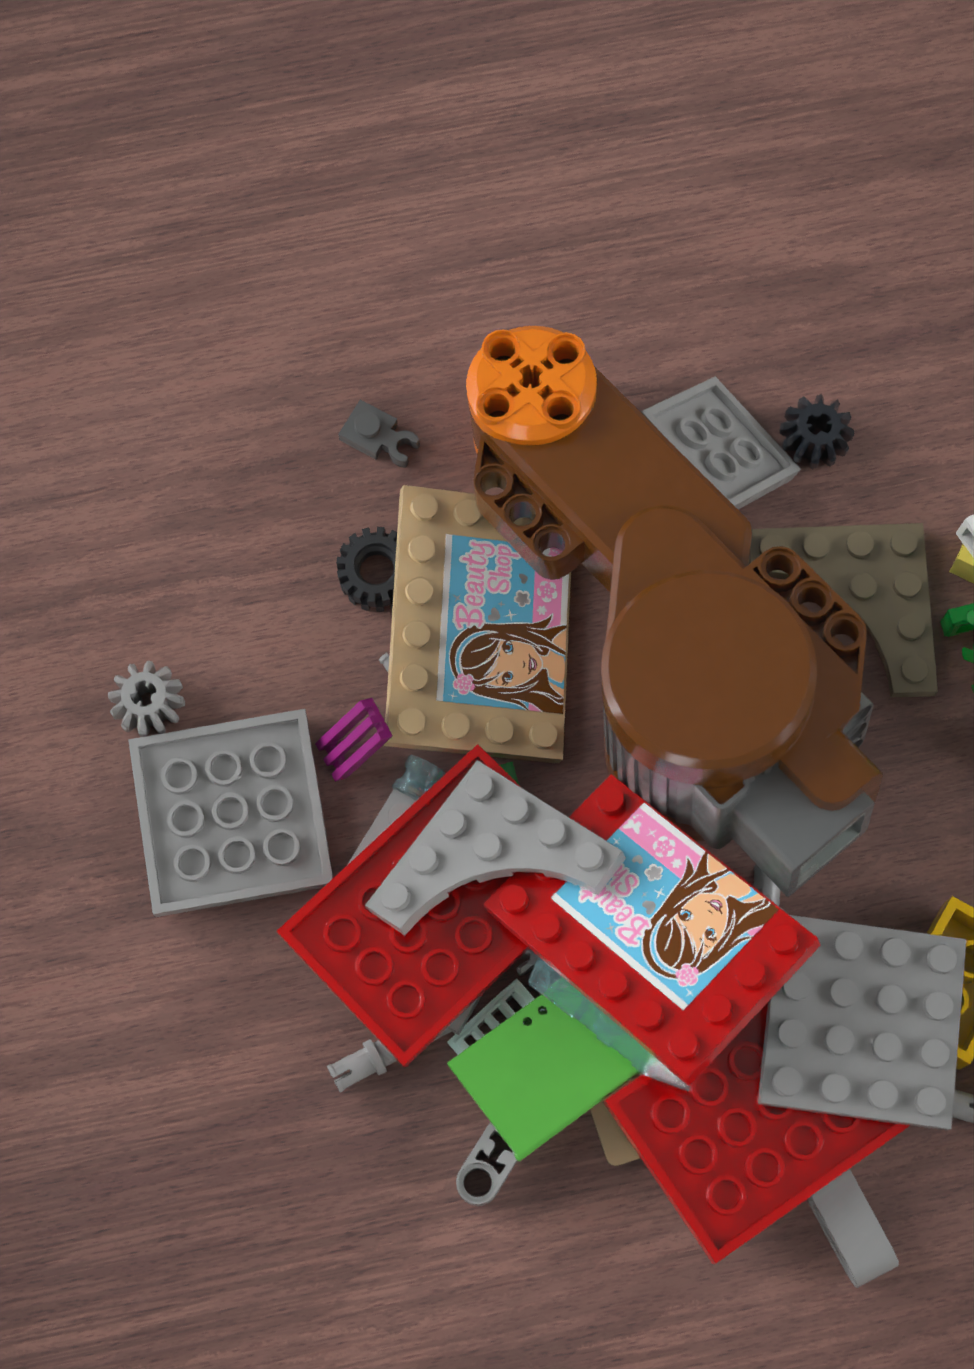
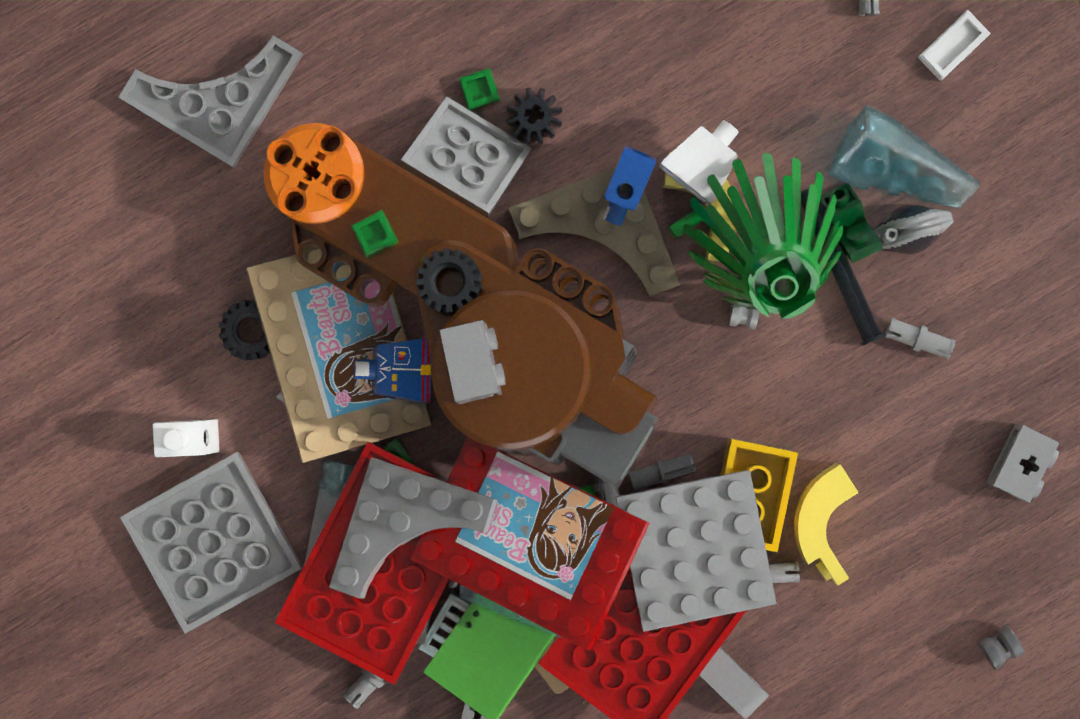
camera: 15 degrees left, 15 degrees up
light grey gear [108,661,185,737] -> none
magenta tile [315,697,393,782] -> none
dark grey plate [338,399,420,468] -> none
none -> light grey plate [118,35,303,168]
none -> white torso [153,419,220,457]
none -> green tile [351,210,399,258]
none -> blue torso [353,338,431,404]
none -> black tyre [416,248,483,316]
none -> light grey hinge [440,320,506,404]
none -> green tile [458,68,500,111]
none -> blue torso [603,146,657,226]
none -> dark grey axle [628,454,696,492]

